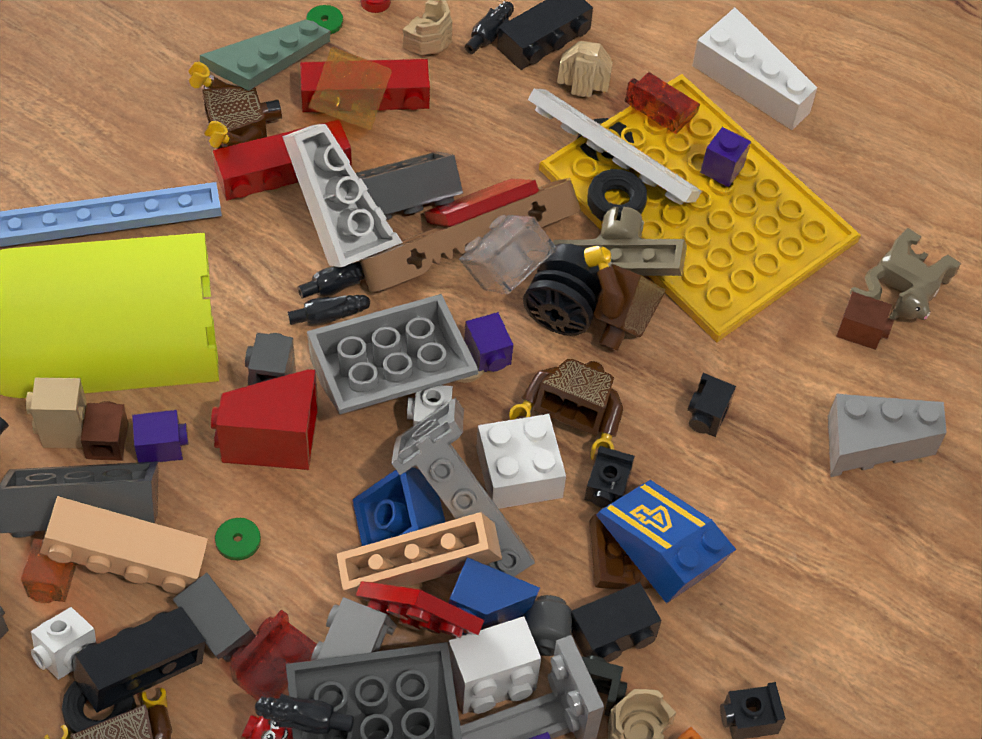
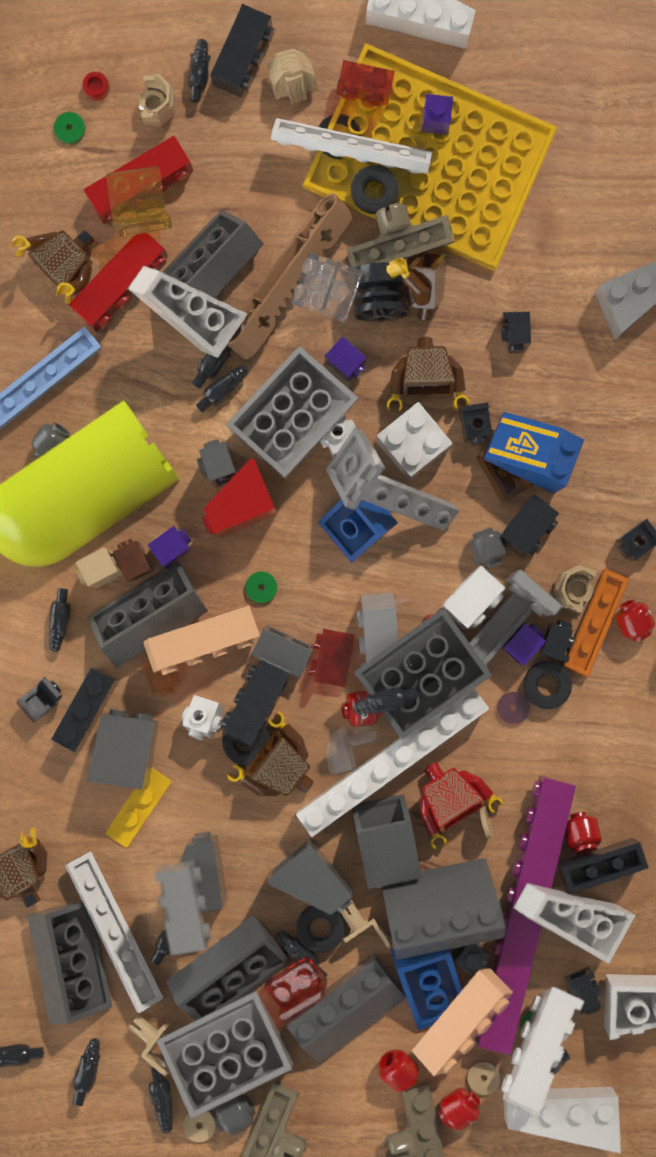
camera: 20 degrees left, 30 degrees up
sand green wing [200,19,330,91] -> none
light nougat brick [337,512,502,600] -> none
red plate [355,581,484,638] -> none
red tile [424,178,539,227] -> none
blue slope [448,557,540,635] -> none
pearl dark grey bracket [581,655,628,716] -> none
copper brick [836,291,894,350] -> none
dark tan animal [850,228,961,321] -> none

